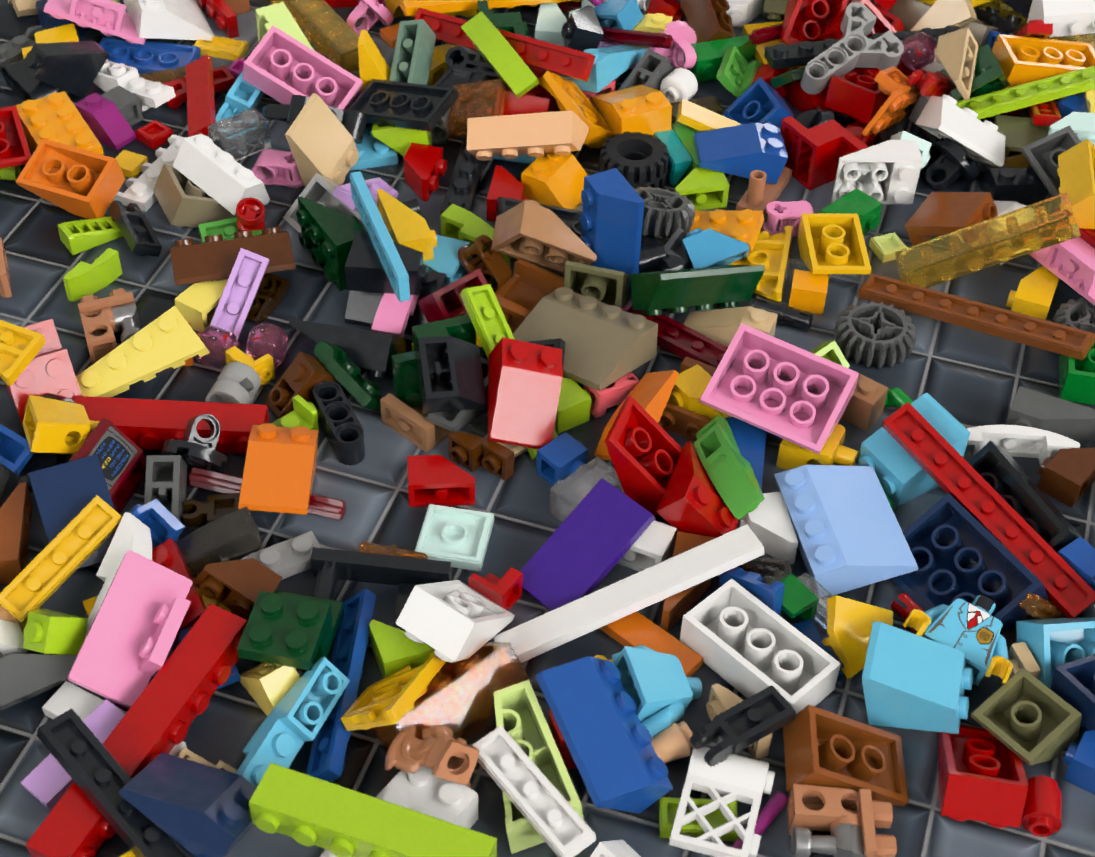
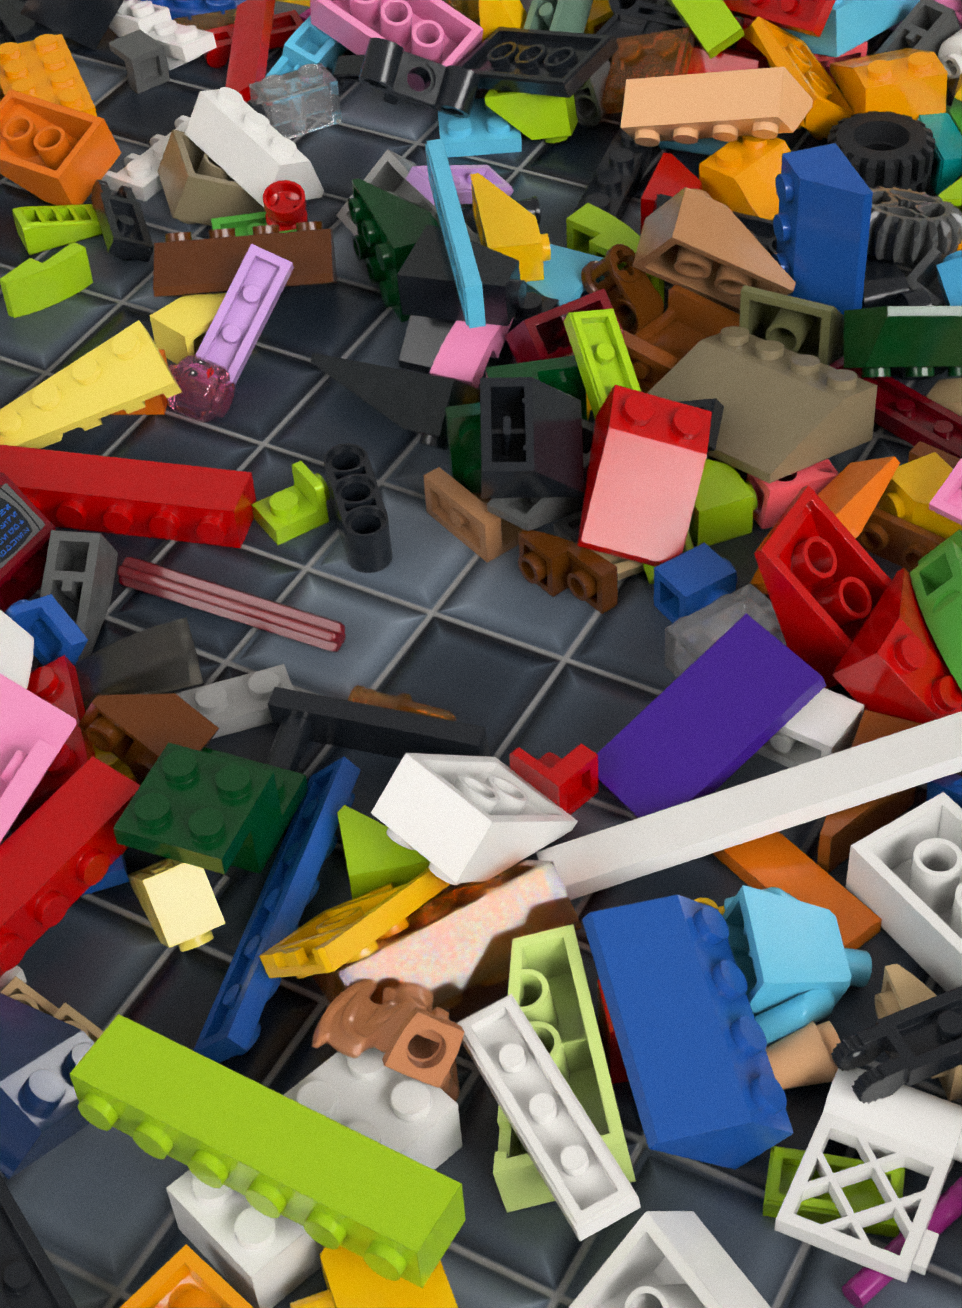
camera: 15 degrees right, 0 degrees up
magenta slope [75,92,136,151] -> none
nougat hips [78,288,141,365] -> none
yellow tile [116,150,148,178] -> none
red tile [135,120,174,149] -> none
black tile [161,414,229,473] -> none
dark brown plate [183,493,243,529] -> none
light grey wheel [205,362,261,404] -> none
yellow bracket [225,346,275,387] -> none
medium azure slope [235,657,350,786] -> none
orange slope [238,423,319,515] -> none
clear pink head [245,323,288,367] -> none
dark brown slope [246,273,291,325] -> none
bright pink piece [252,149,304,188] -> none
reddish brown slope [264,352,338,419] -> none
tan slope [285,93,359,187] -> none
dark green hinge [314,341,382,411] -> none
red slope [404,142,447,202] -> none
red slope [407,455,475,507] -> none
light aqua tile [414,504,494,572] -> none

